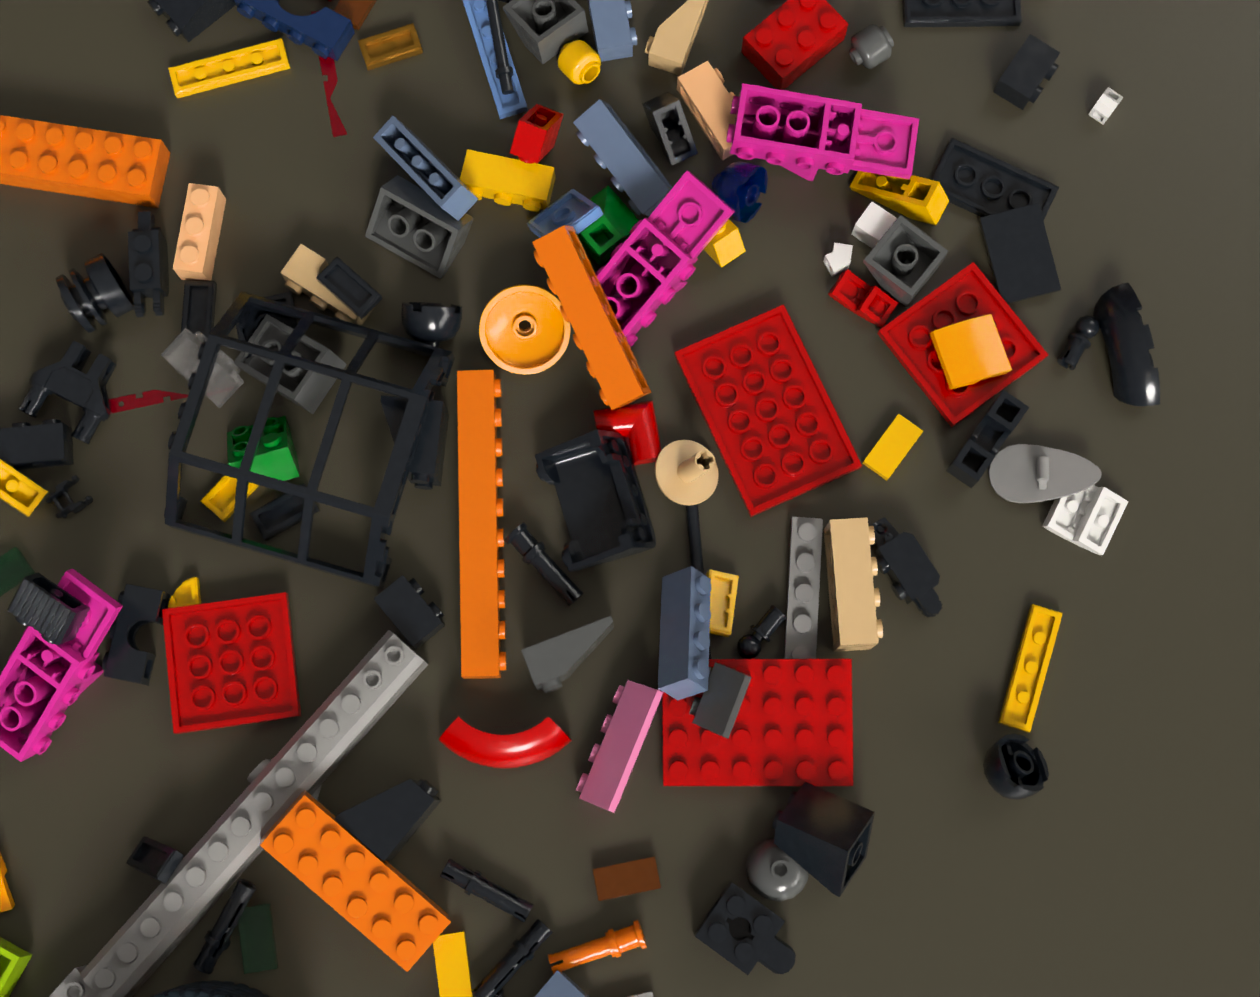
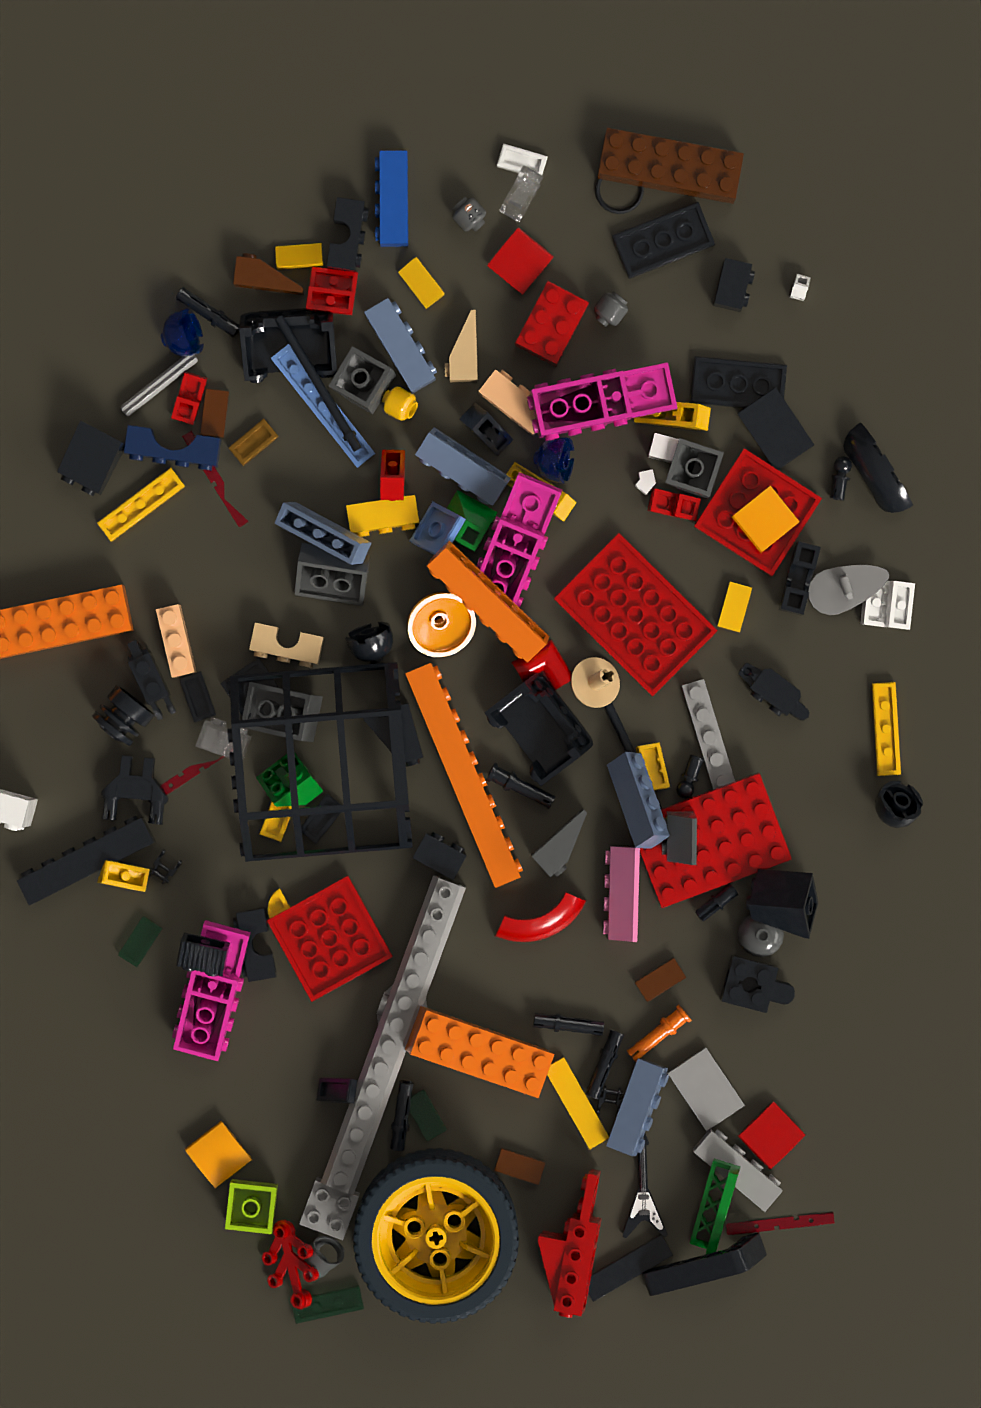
camera: 20 degrees left, 10 degrees up
black tile [316,257,382,320] -> none
black slope [335,779,441,861] -> none
tan brick [823,517,883,652] -> none
none -> black axle [695,883,739,921]

